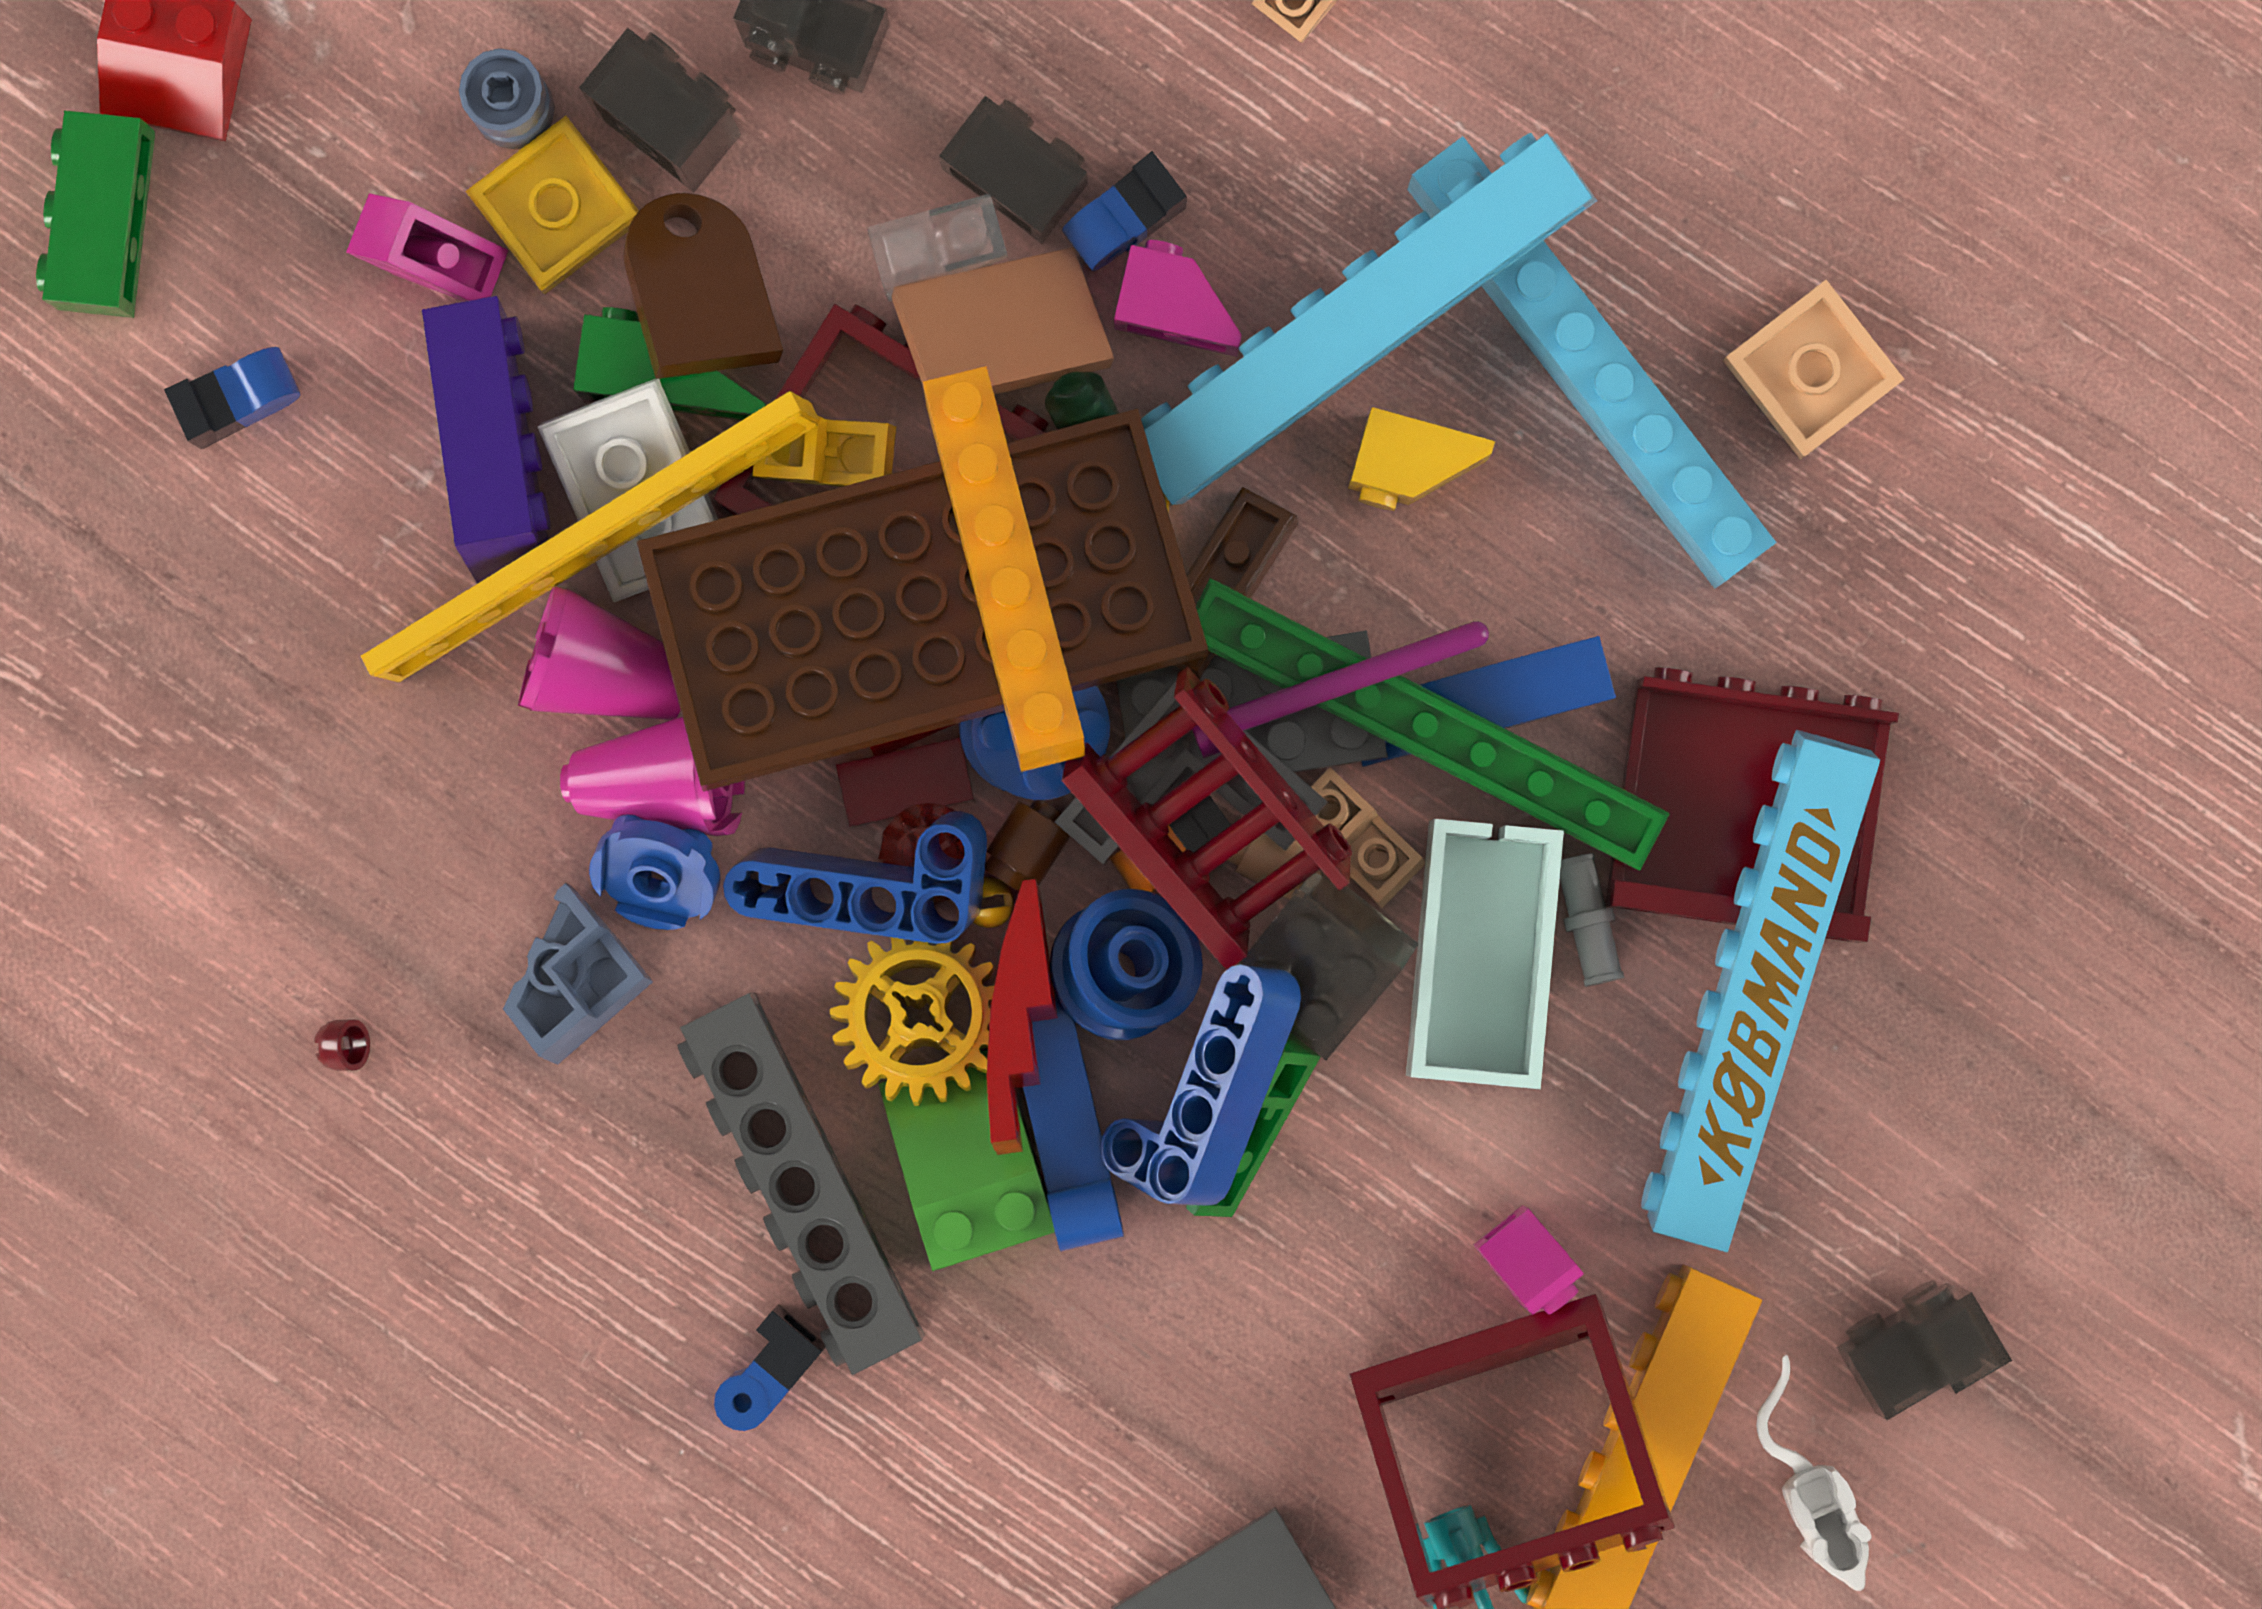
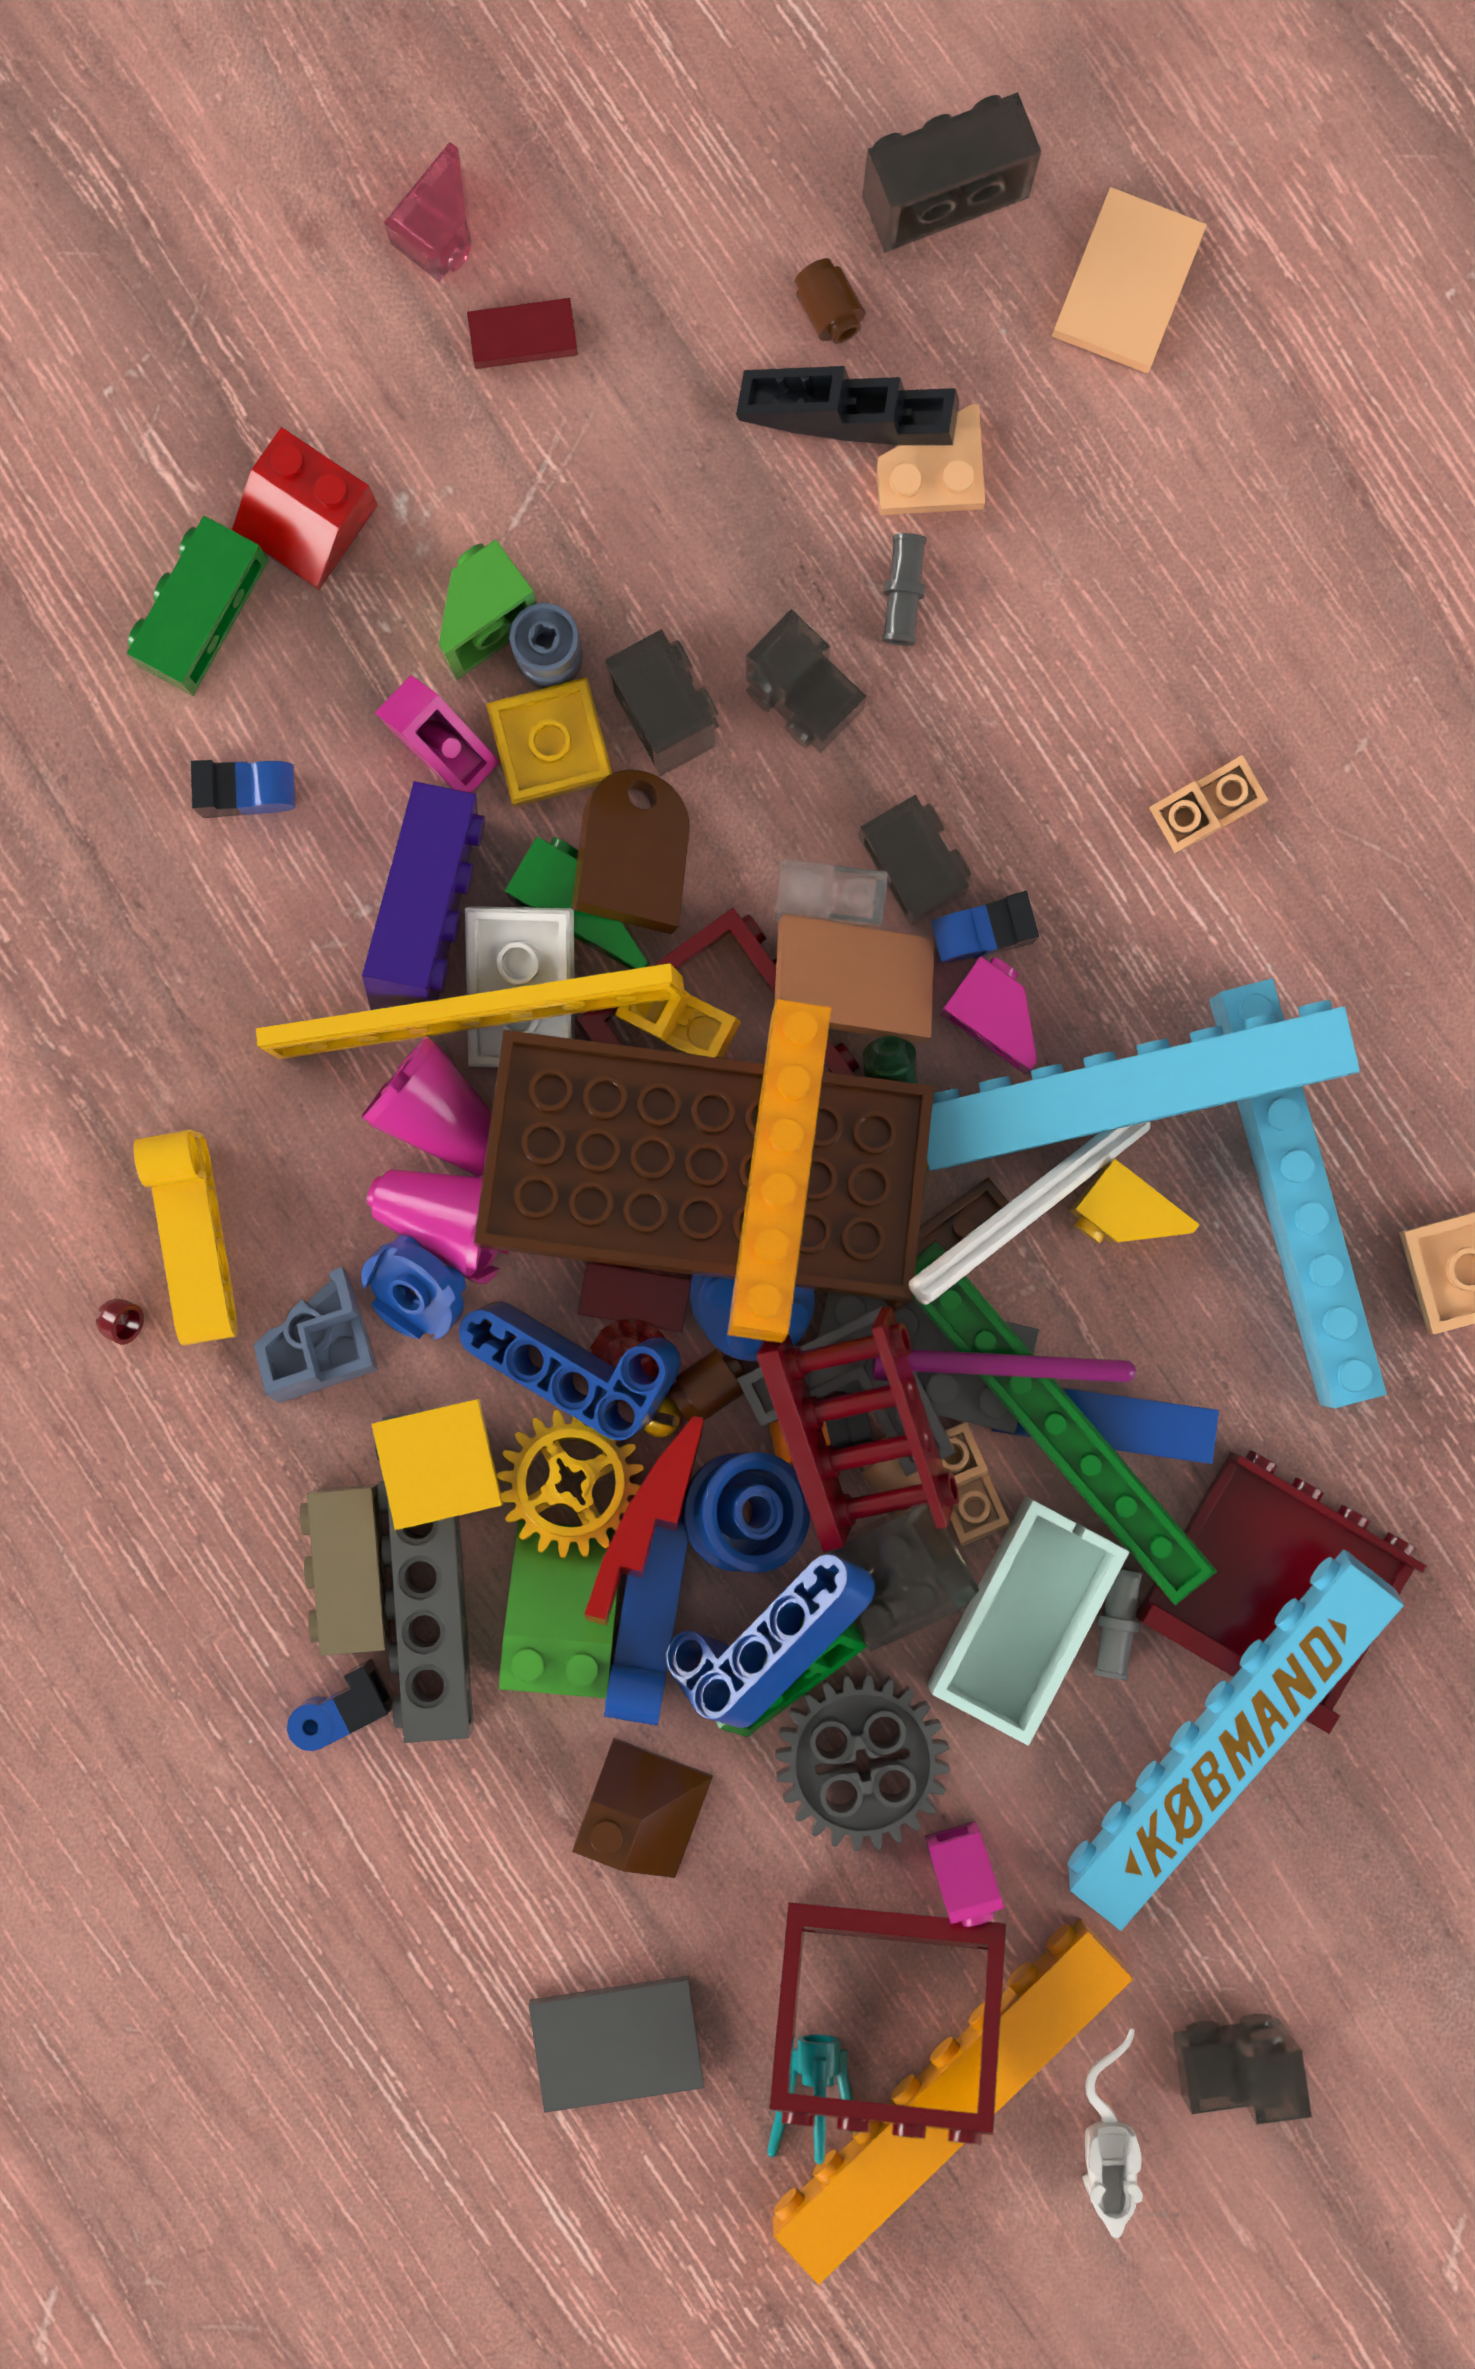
camera: 20 degrees right, 0 degrees up
none -> yellow beam [134,1129,238,1346]
none -> dark tan brick [300,1484,392,1656]
none -> yellow tile [371,1399,503,1530]
none -> bright green slope [439,539,537,680]
none -> reddish brown slope [572,1738,713,1878]
none -> dark grey gear [775,1671,950,1851]
none -> white axle [909,1122,1151,1304]

